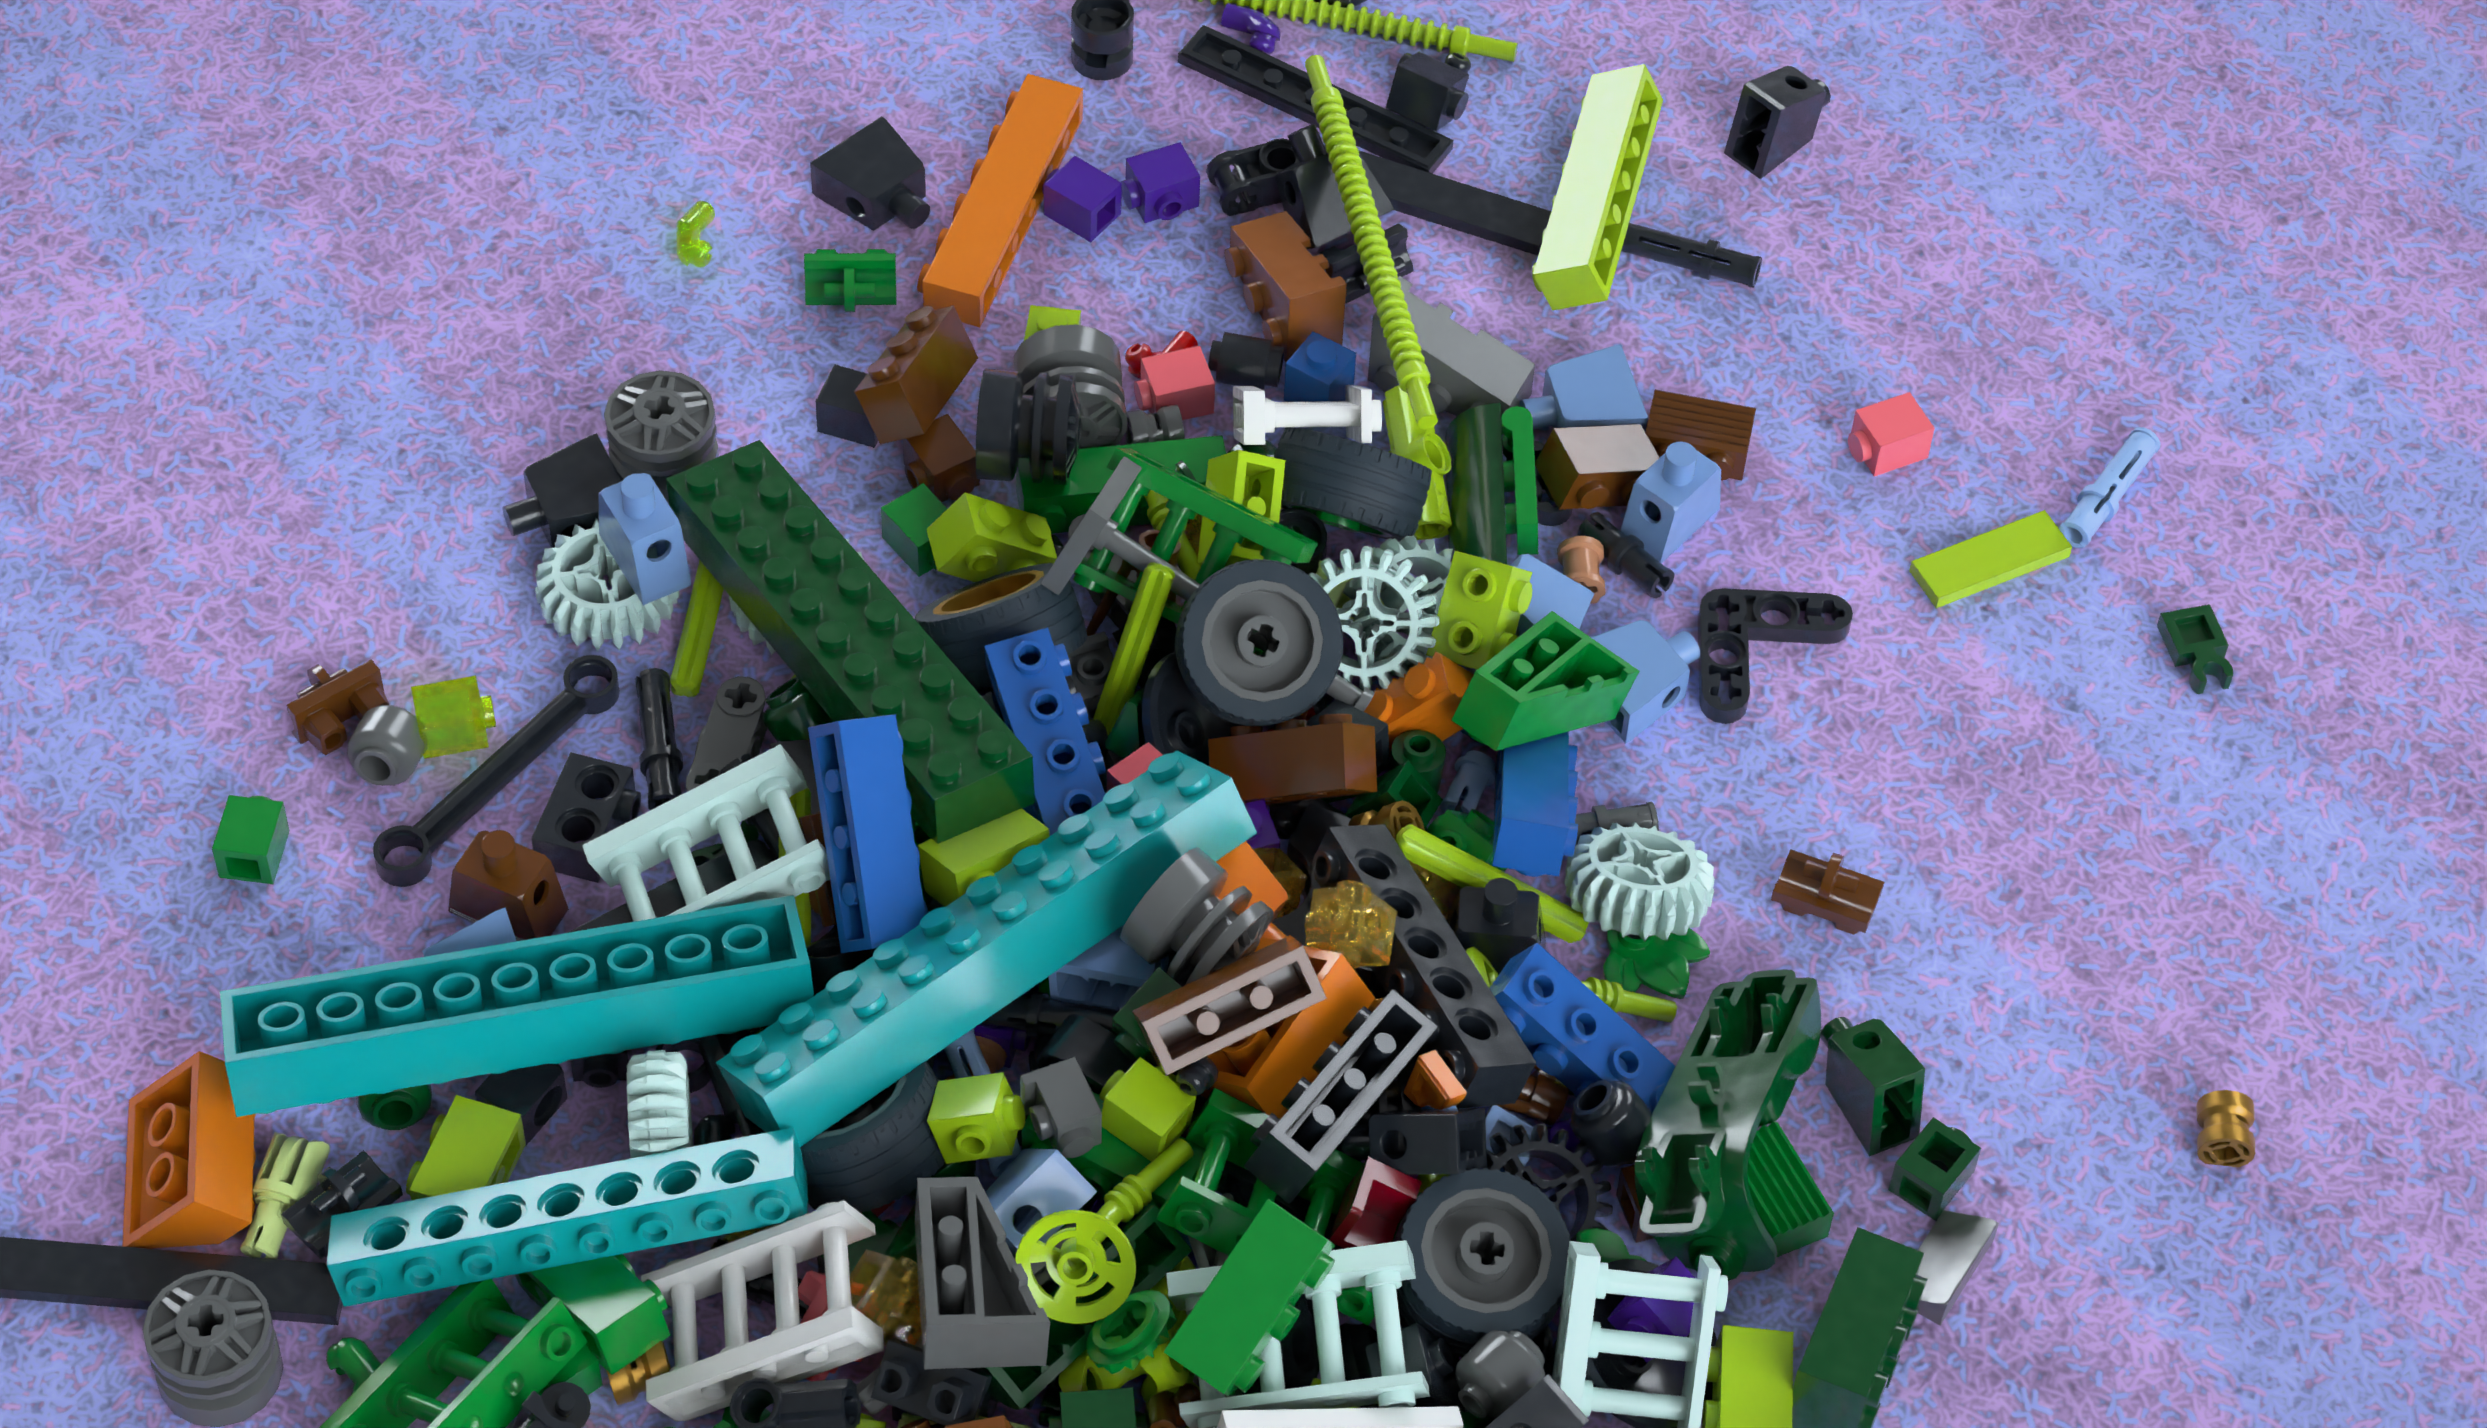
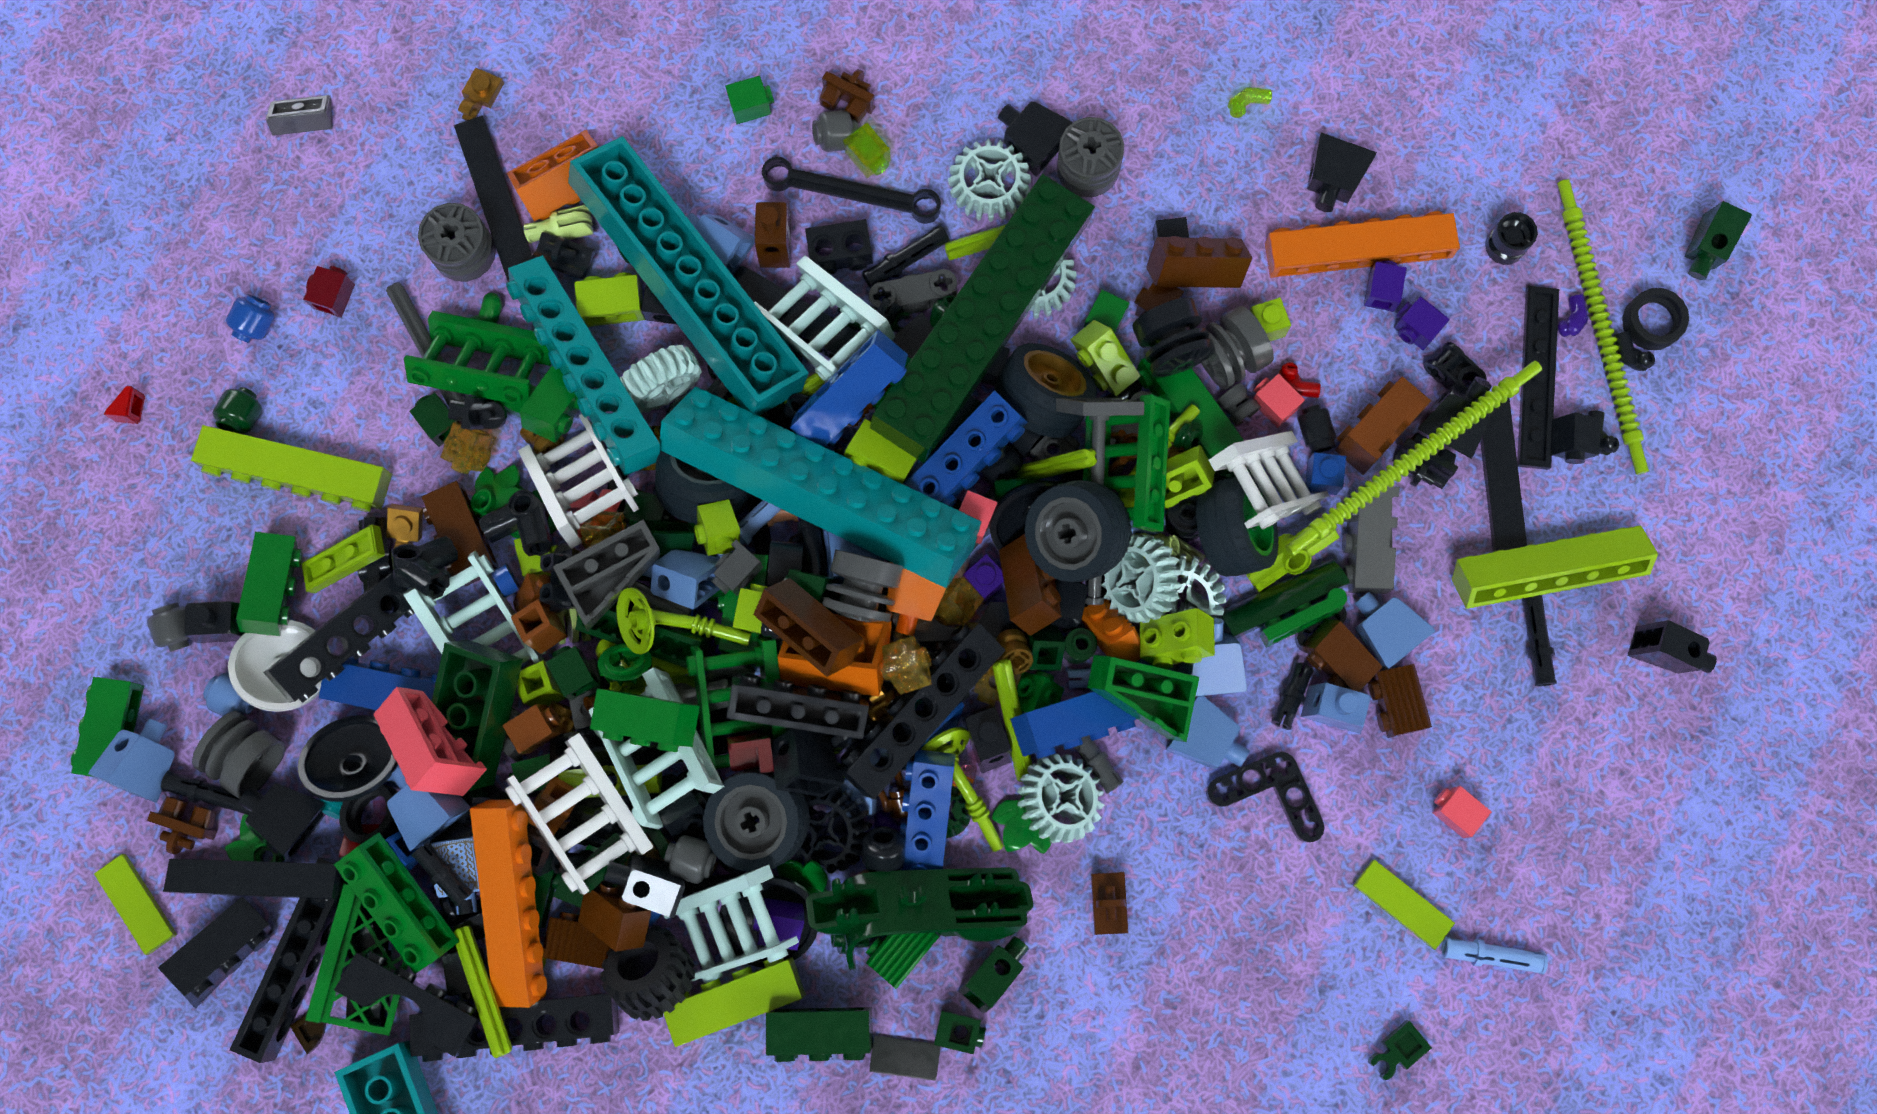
camera: 70 degrees right, 25 degrees up
medium blue torso [598,473,691,605] -> none
green hips [804,249,897,312] -> none
orange tile [1404,1050,1467,1110] -> none
nougat bush [1557,536,1606,604] -> none

